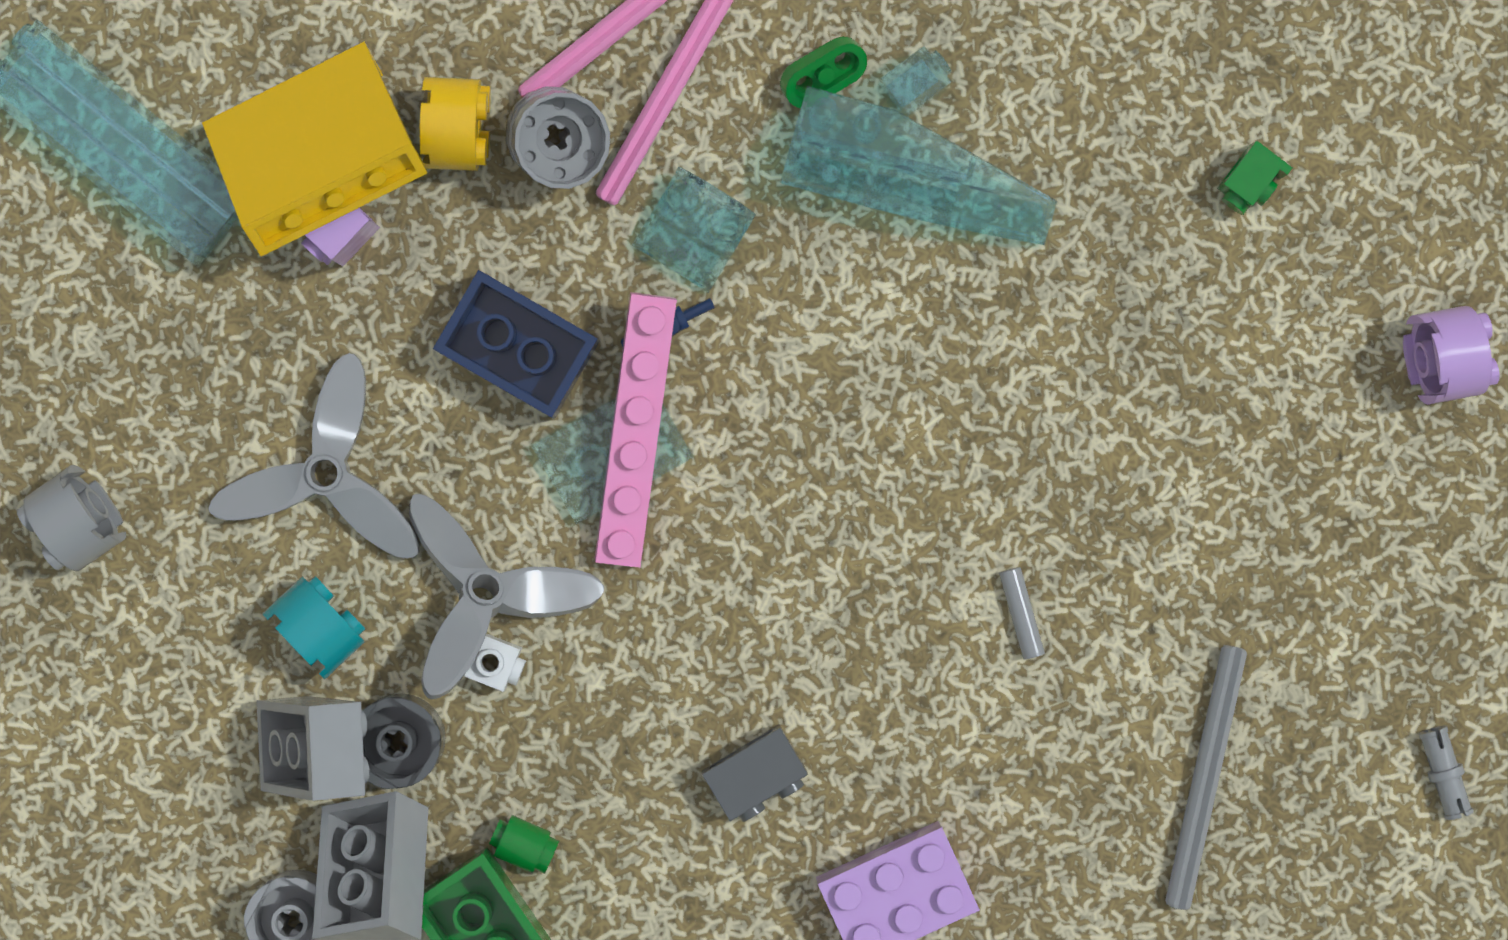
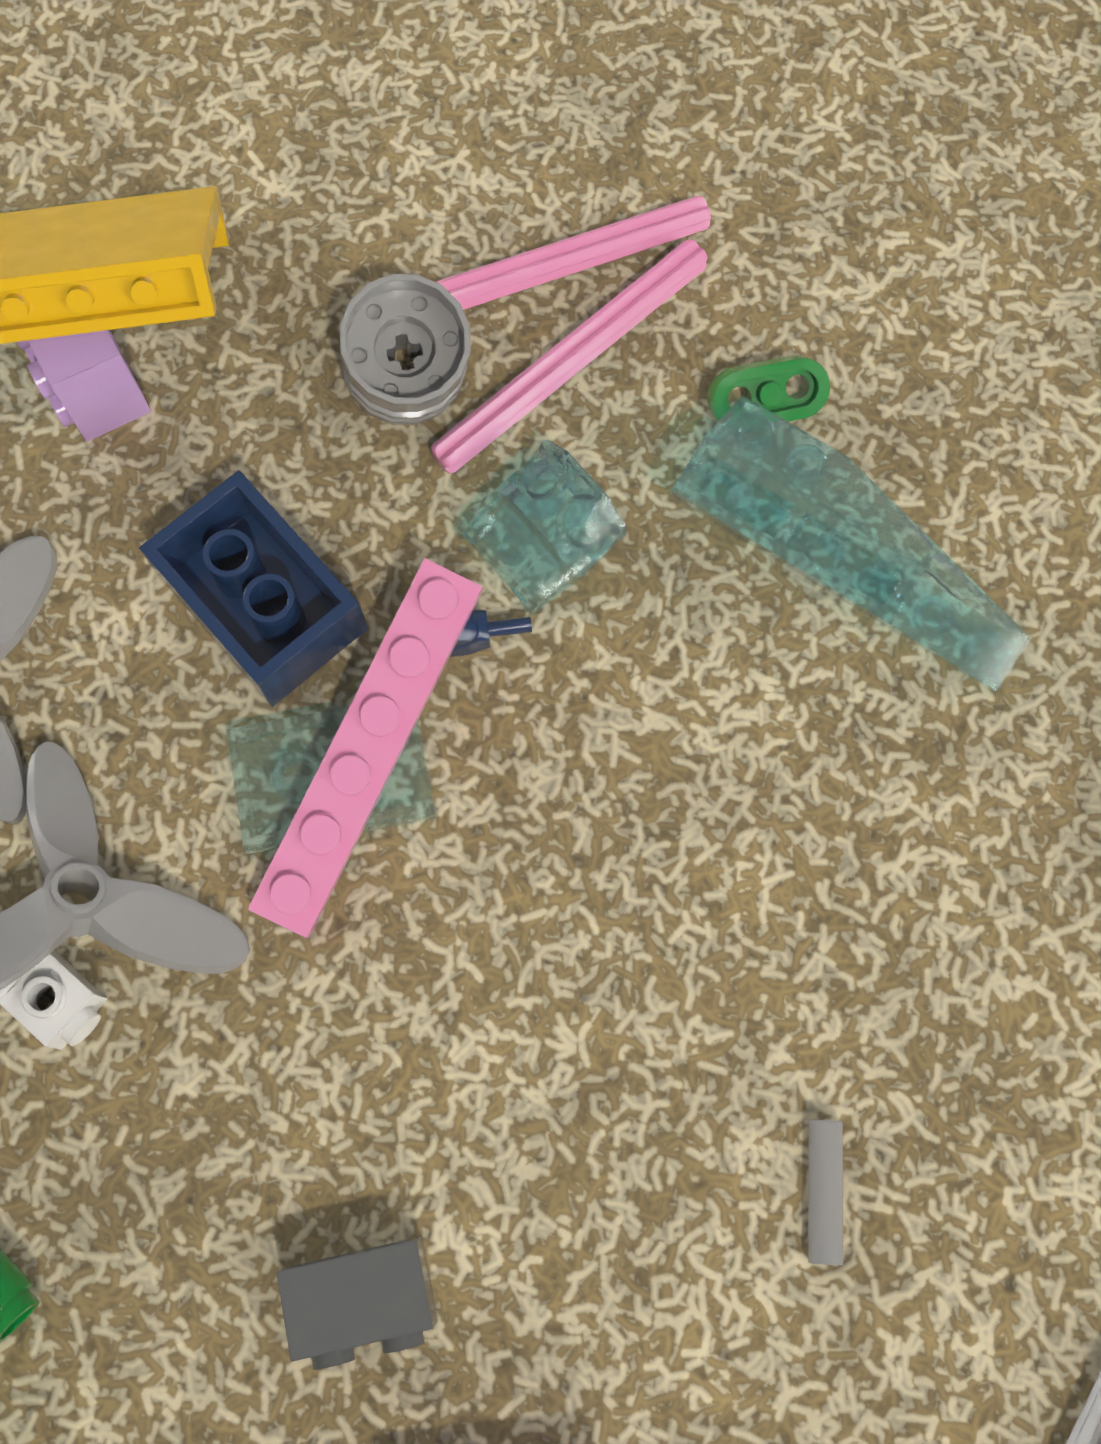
camera: 15 degrees right, 15 degrees down
yellow brick [420,77,491,171] -> none
clear light blue brick [879,46,952,120] -> none

